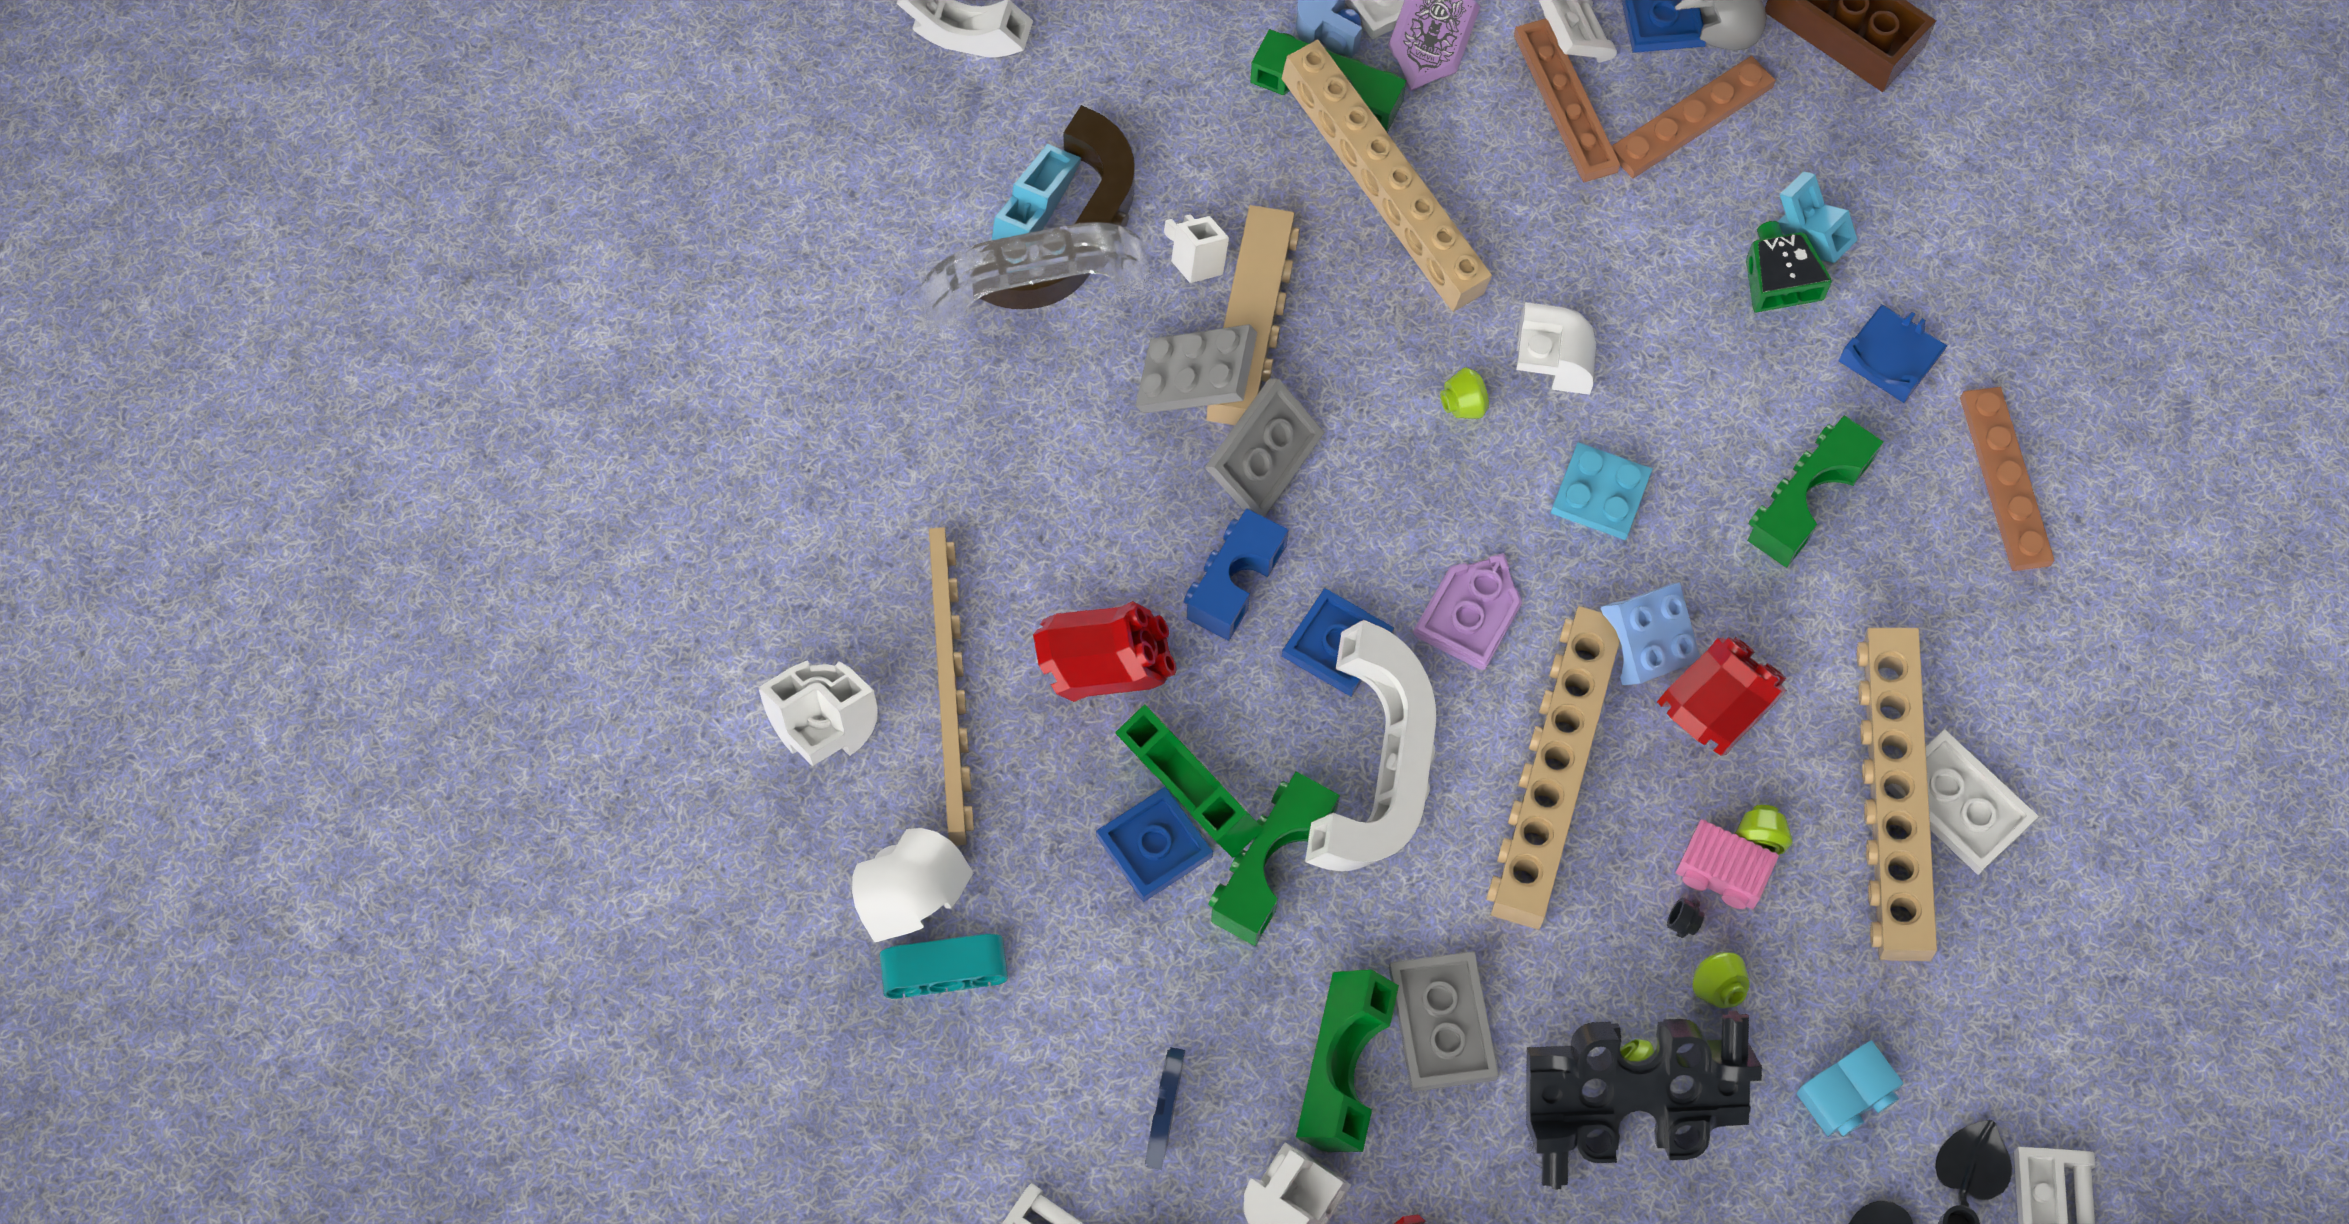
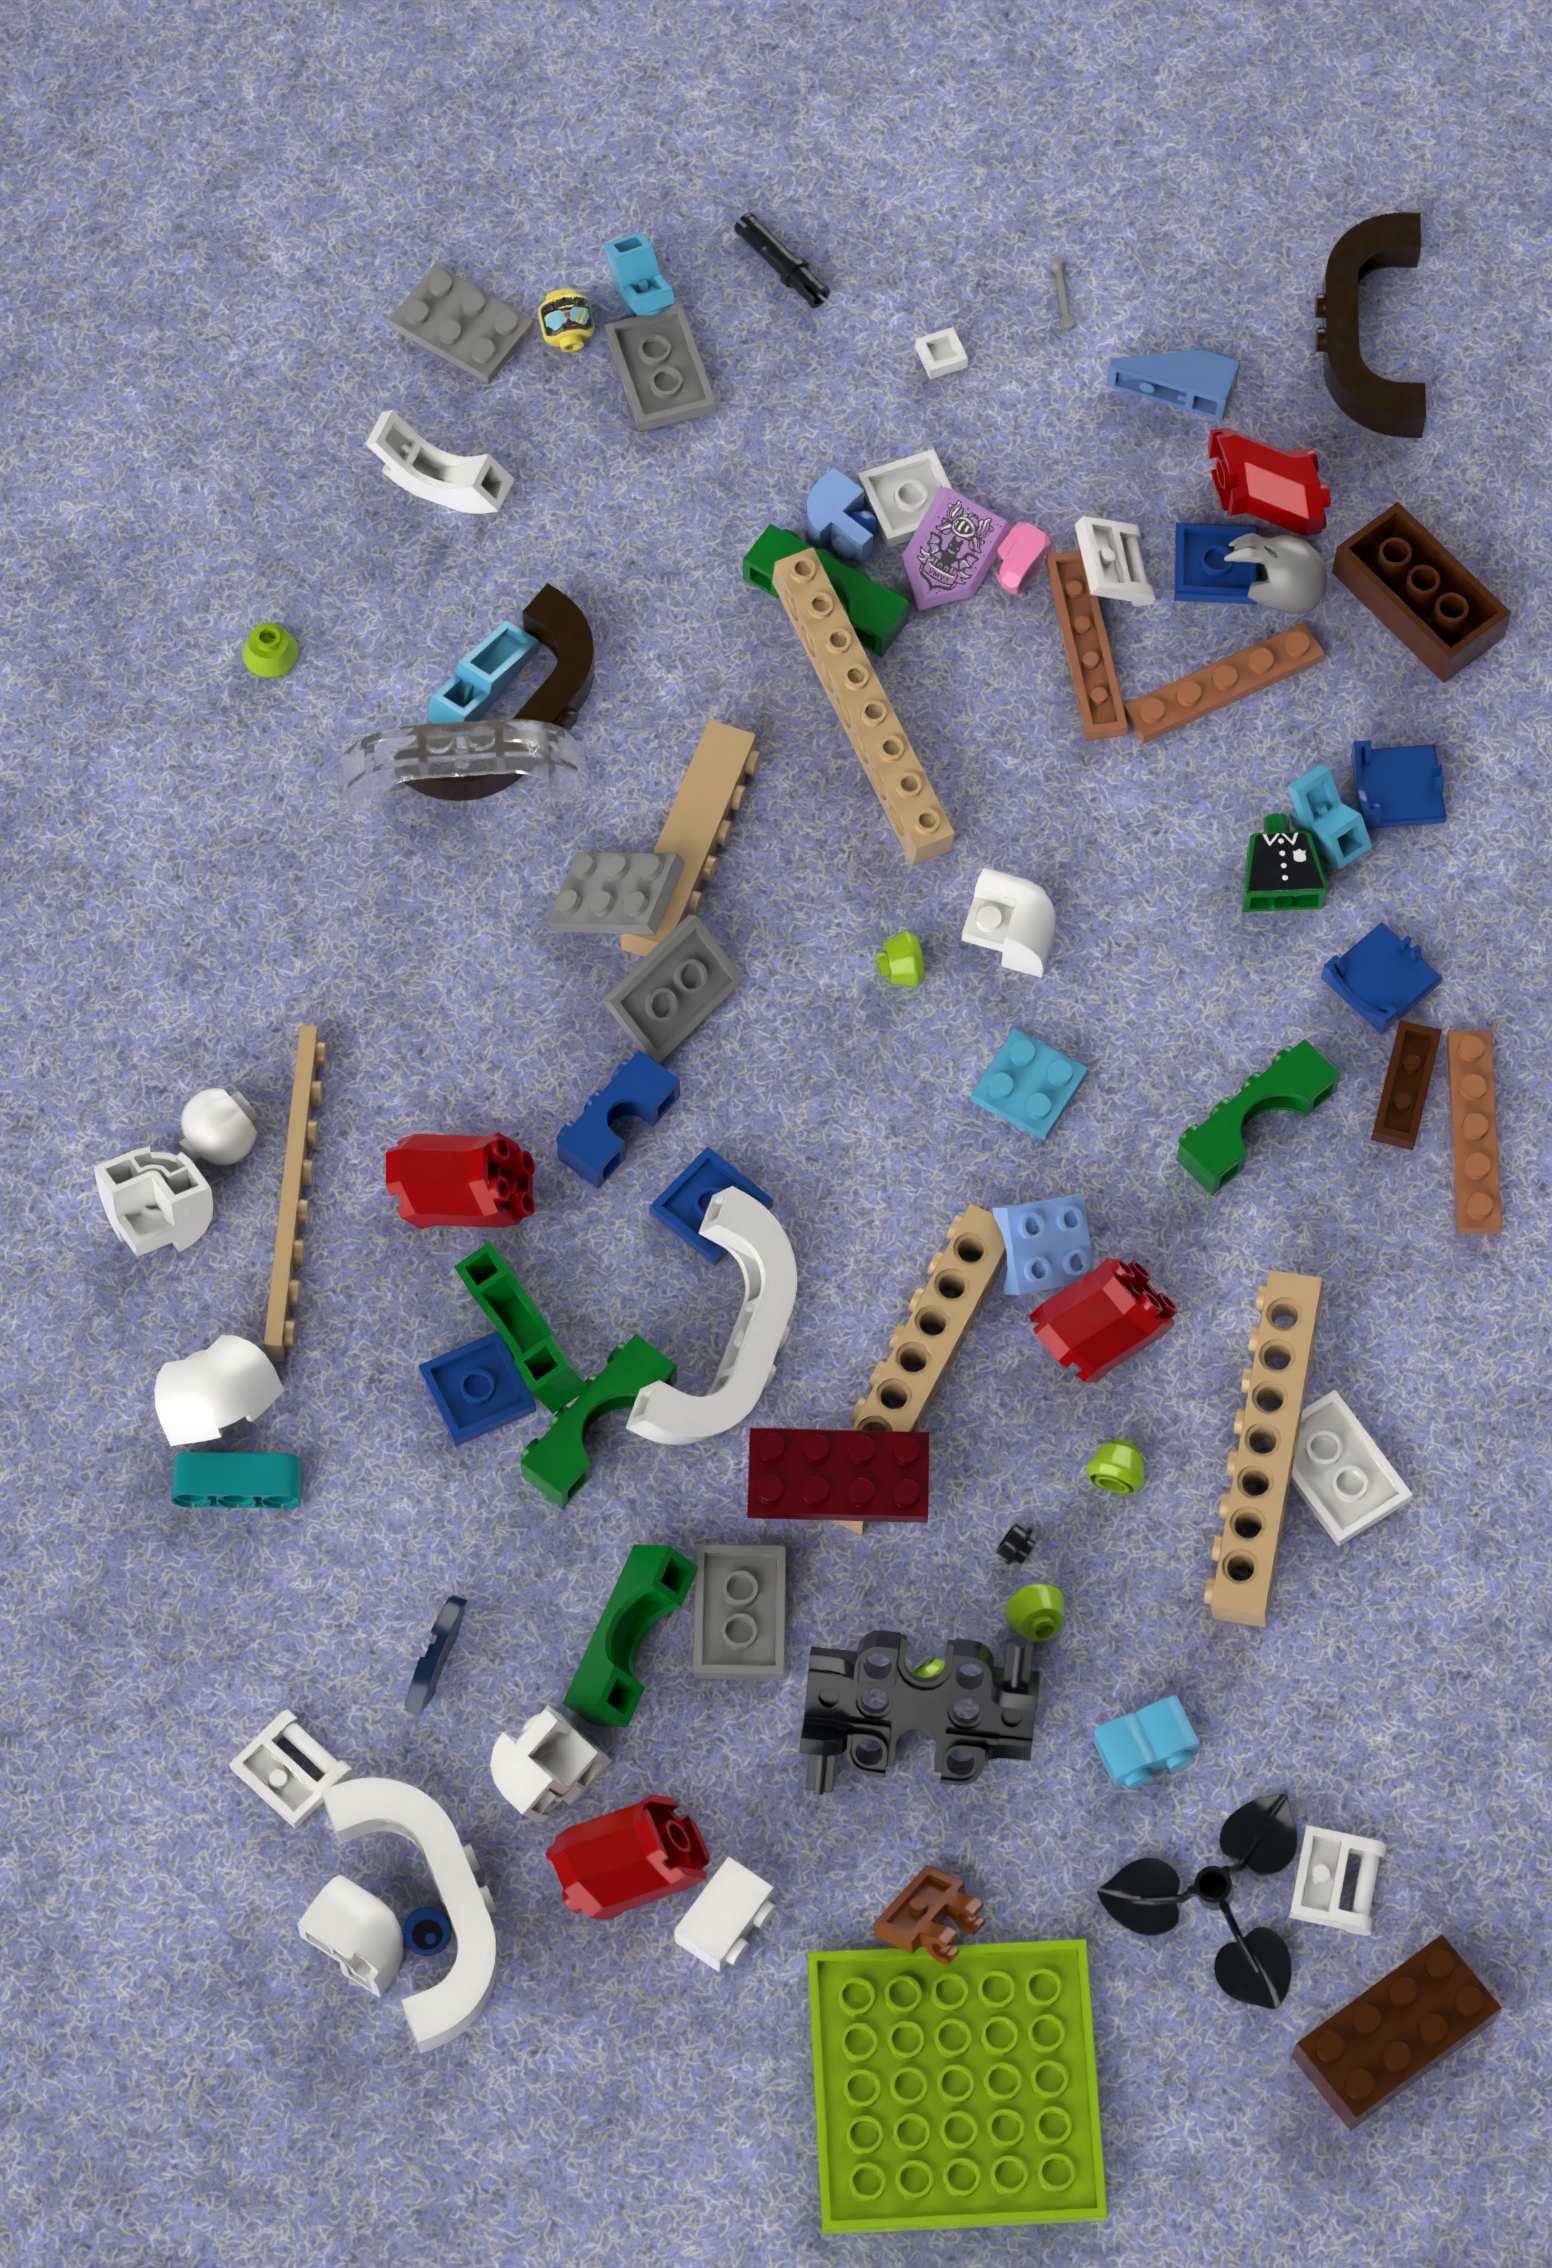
camera: 10 degrees right, 0 degrees up
white brick [1164,214,1229,283] -> none
lavender tile [1413,553,1522,670] -> none
bright pink brick [1675,819,1779,910] -> none
none -> white plant [178,1088,259,1166]
none -> lime cone [242,623,299,678]
none -> dark red plate [747,1428,929,1523]
none -> bright pink rock [995,522,1052,594]
none -> blue piece [1351,740,1446,829]
none -> reddish brown plate [1371,1020,1442,1150]

